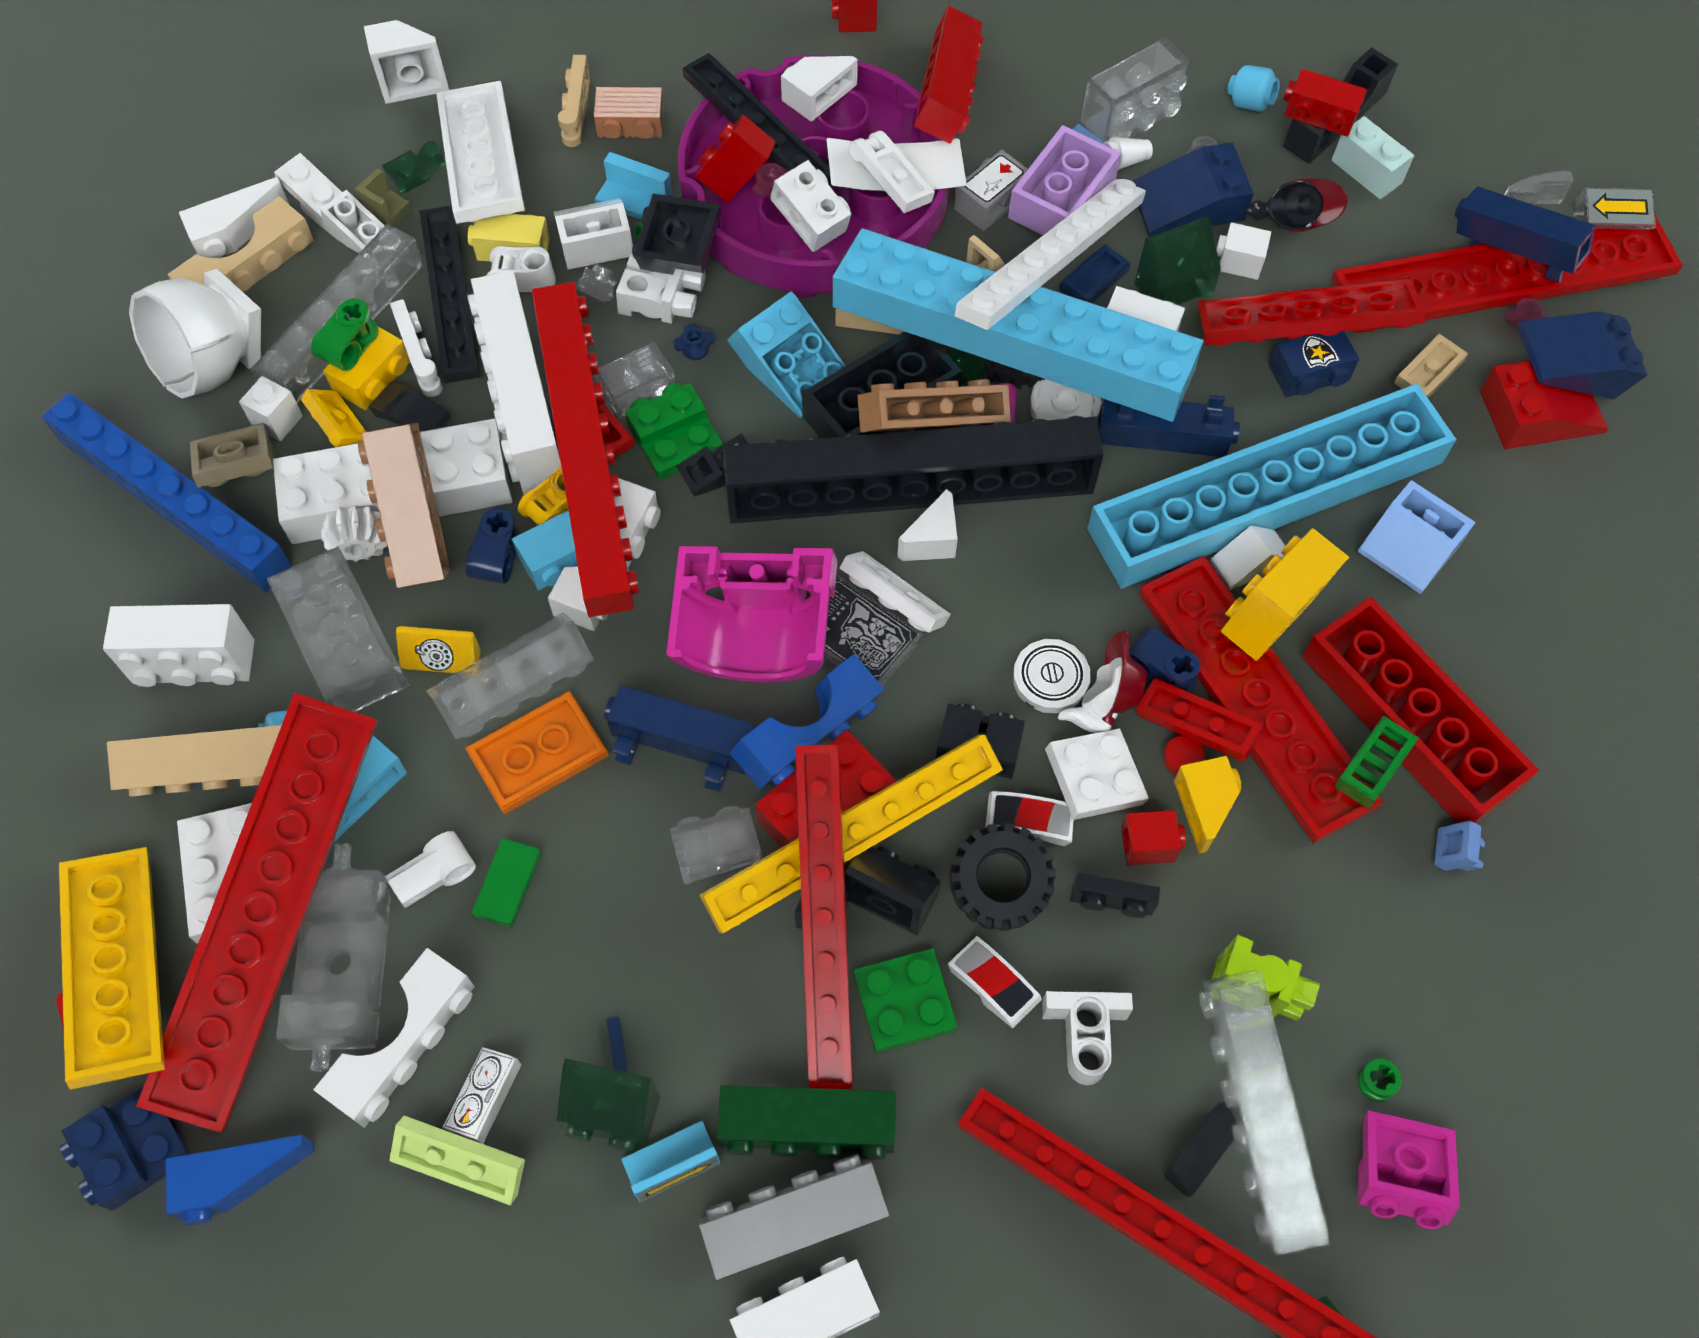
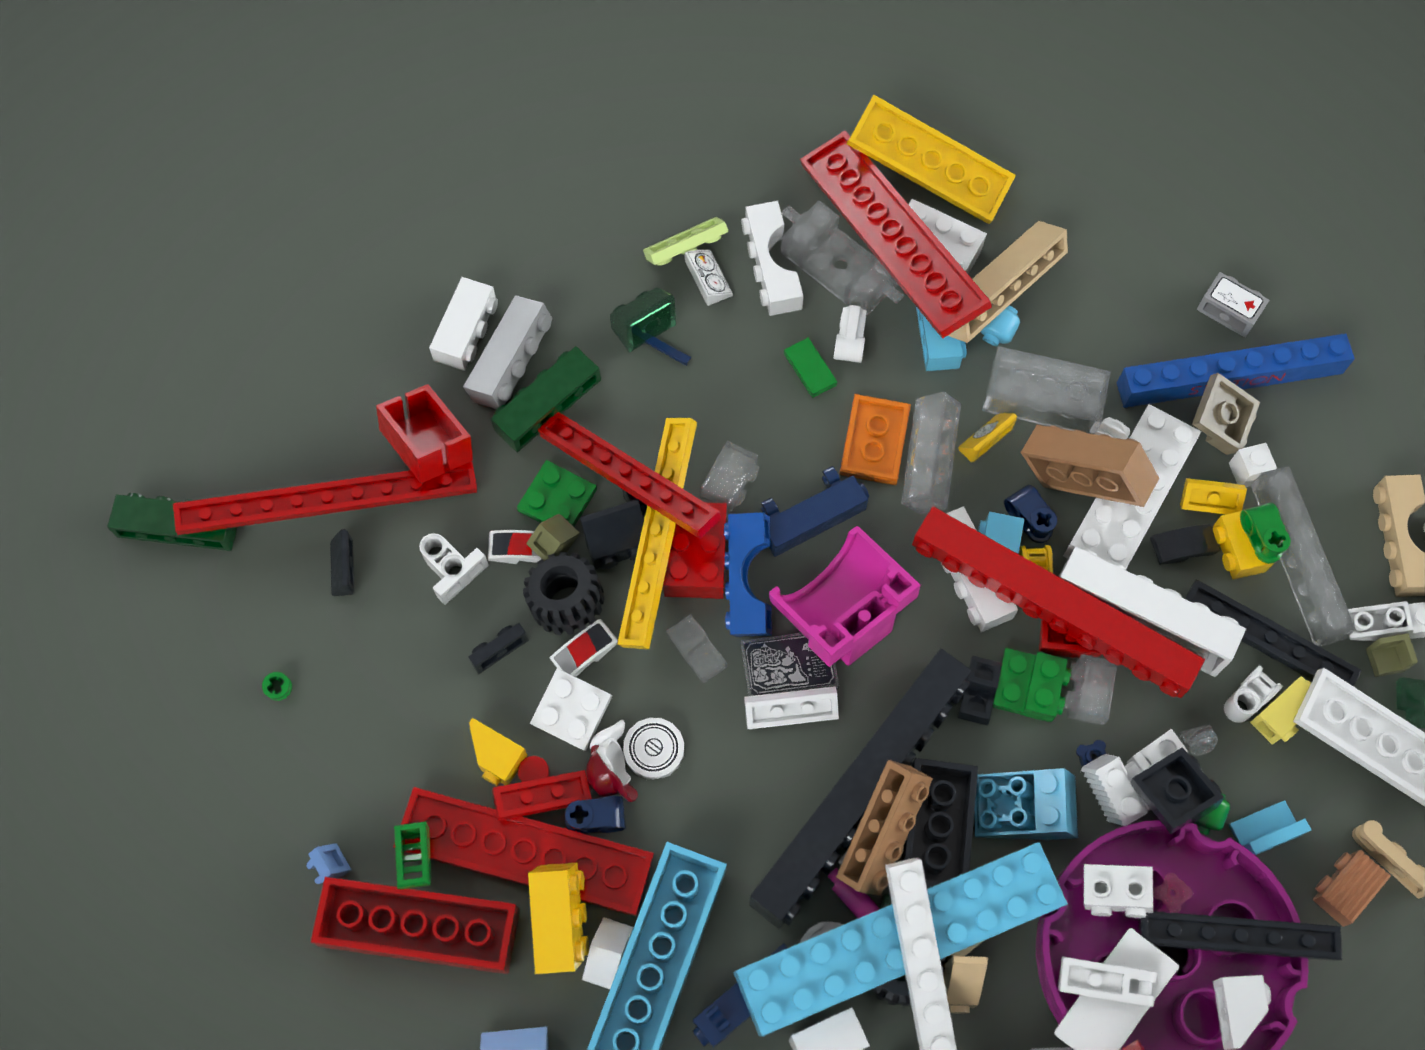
camera: 135 degrees right, 5 degrees up
dark blue plate [60,1086,191,1211] -> none
white brick [103,604,255,687] -> none
white plate [129,268,261,399] -> none
blue slope [166,1135,314,1225] -> none
white plate [390,299,443,397] -> none
white slope [554,198,633,270] -> none
medium azure panel [621,1121,721,1203] -> none
red brick [695,115,776,203] -> none
white slope [897,490,958,561] -> none
black piece [935,703,1026,779] -> none
red brick [1121,810,1186,866] -> none
clear brick [1199,970,1330,1255] -> none
lime hips [1206,935,1320,1022] -> none
dark pink plate [1358,1110,1460,1229] -> none
none -> red piece [376,384,473,483]
none -> olive panel [526,514,580,561]
none -> clear slope [666,614,728,684]
none -> white brick [1081,754,1148,826]
none -> brick [1196,272,1270,338]

